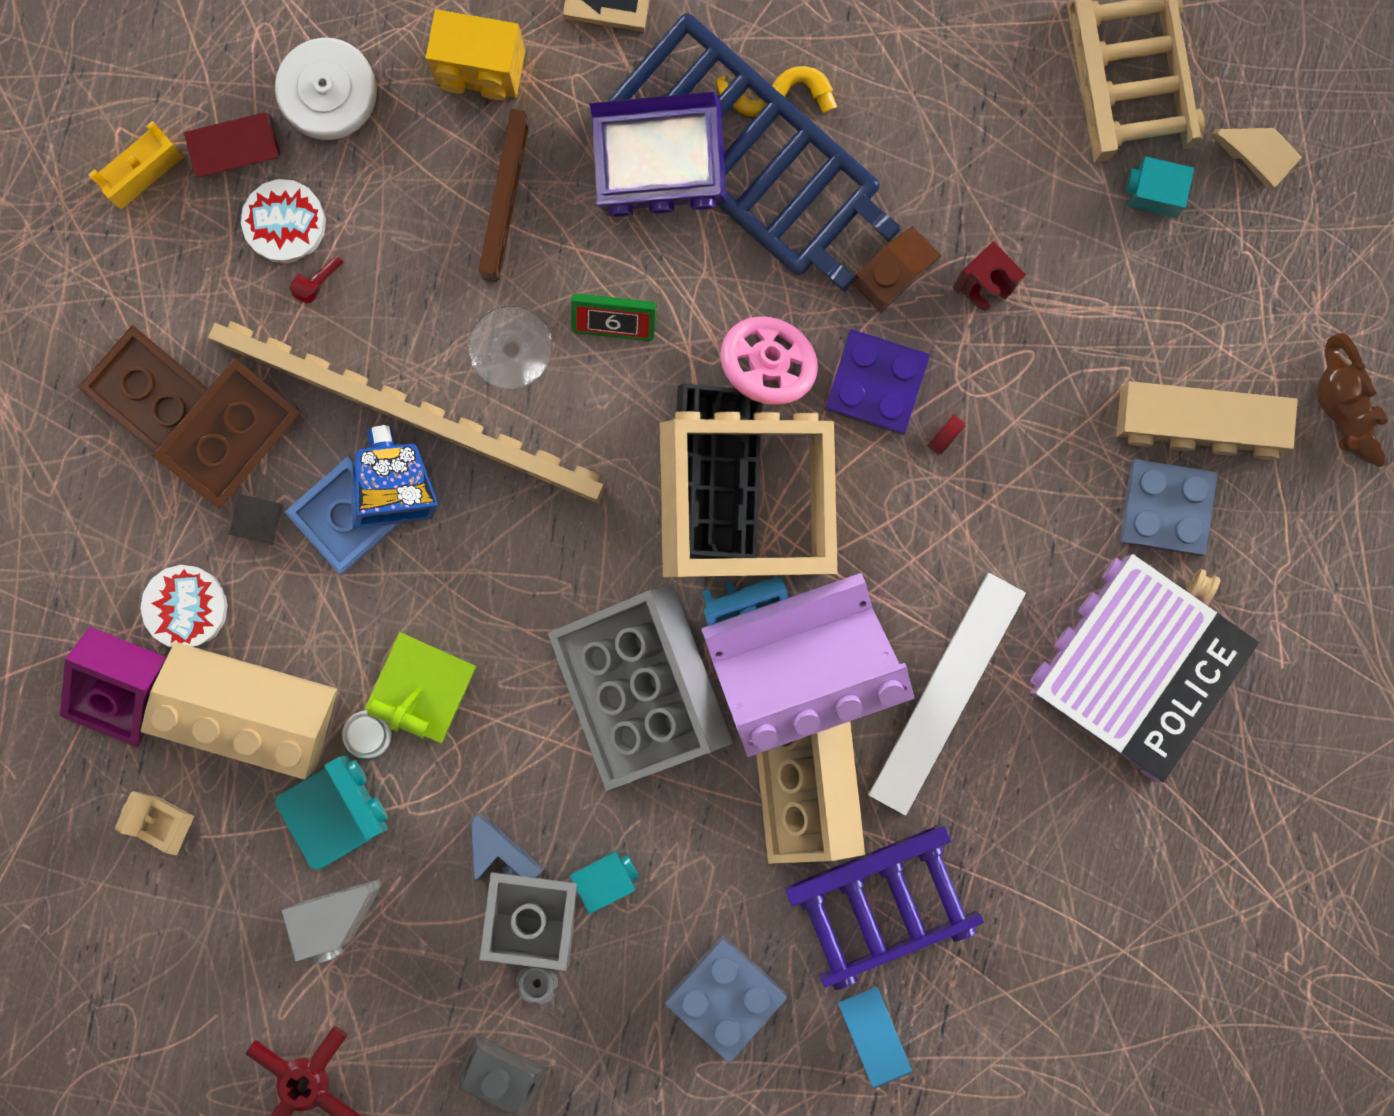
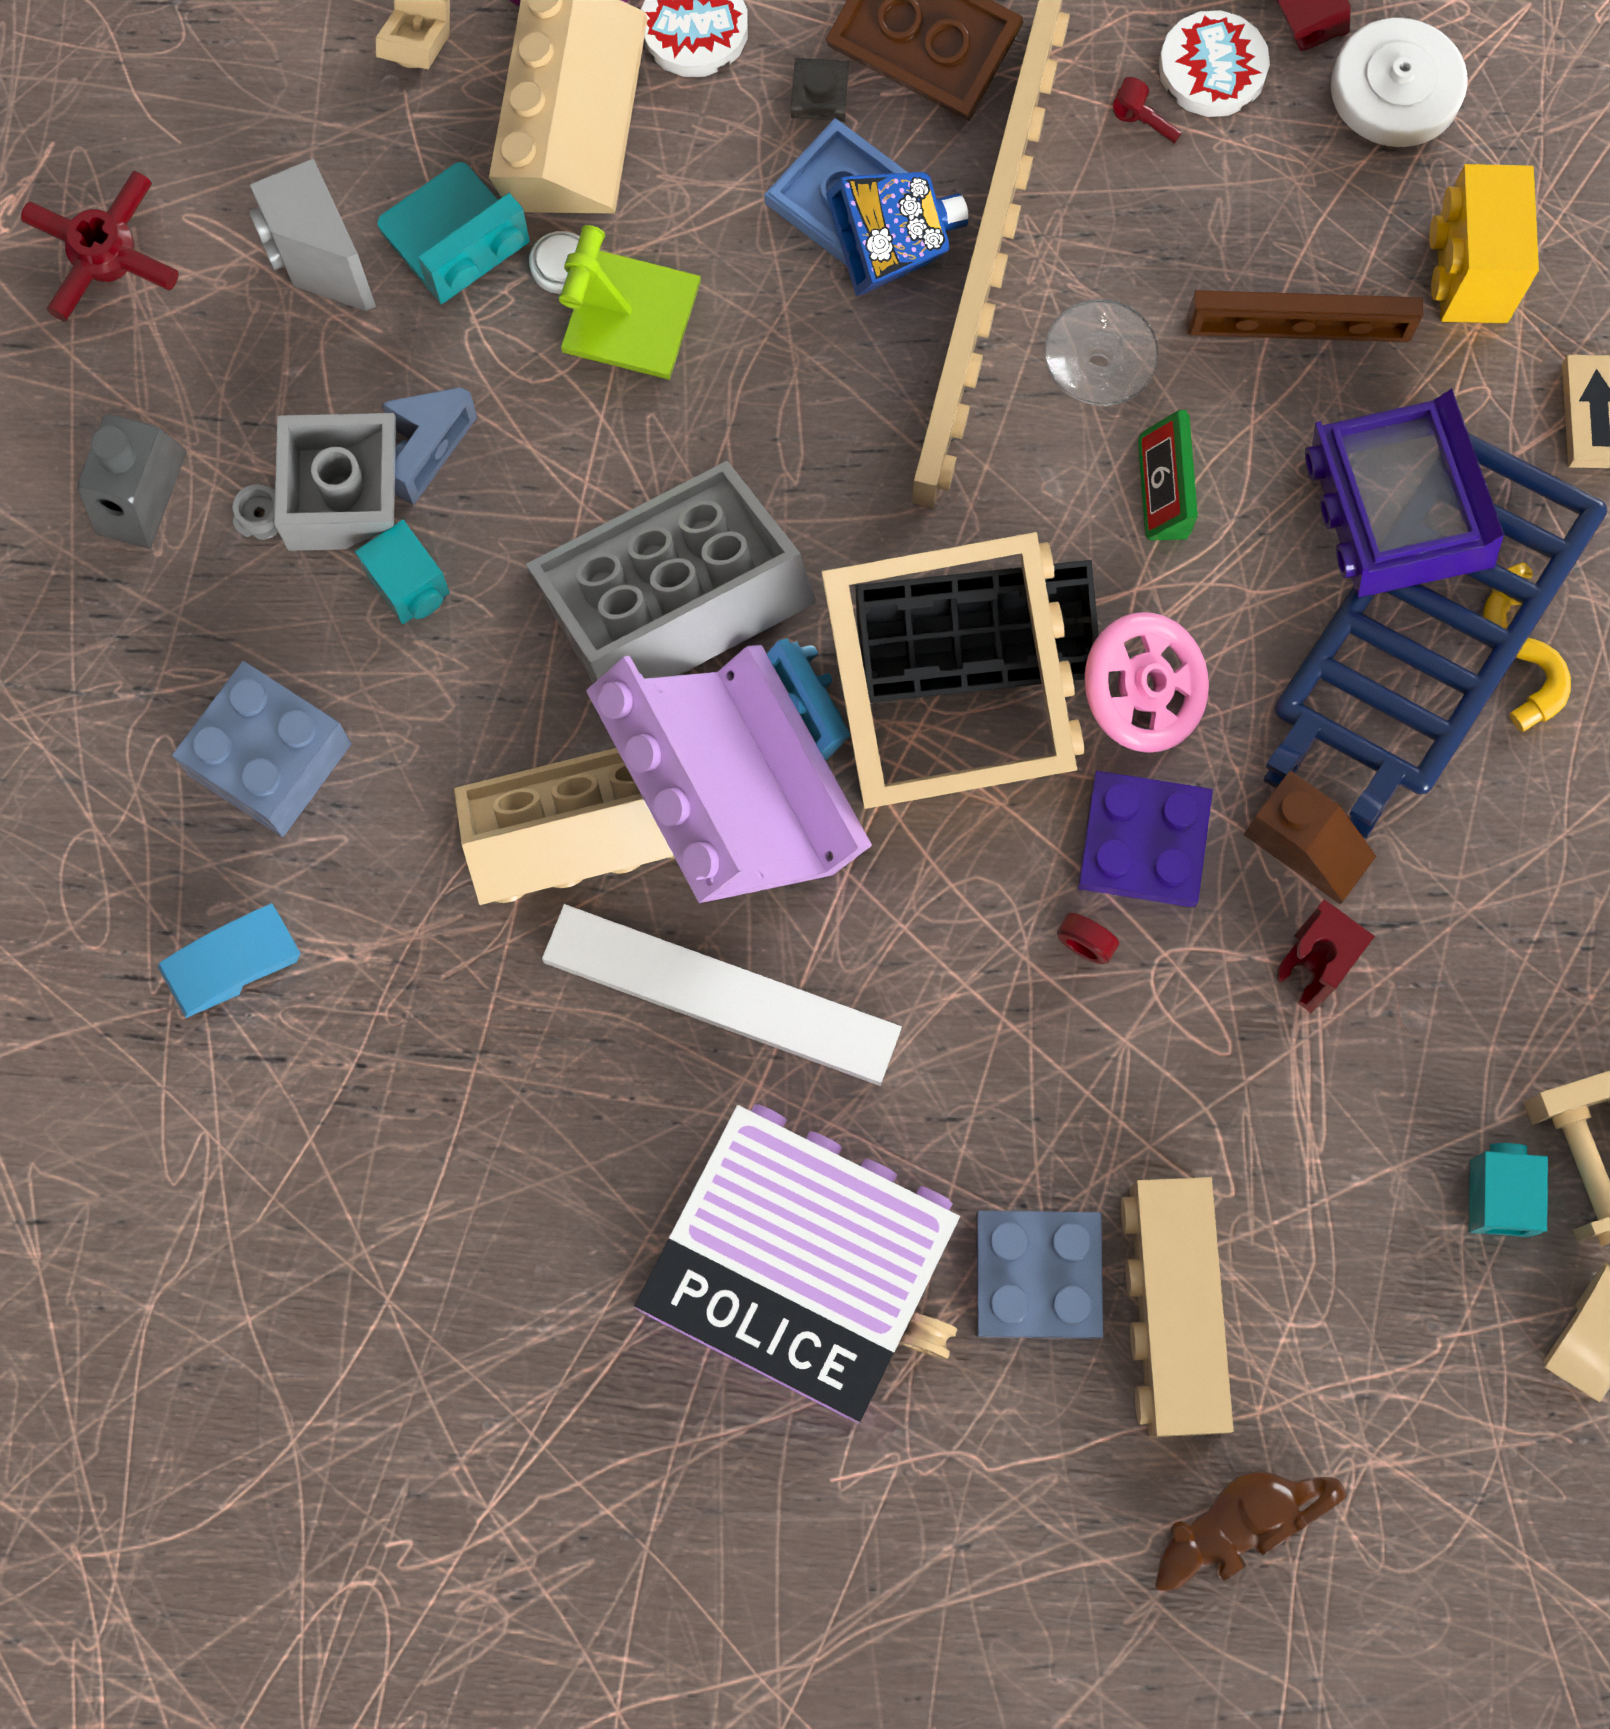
camera: 80 degrees right, 10 degrees down
dark purple fence [784,824,984,990] -> none

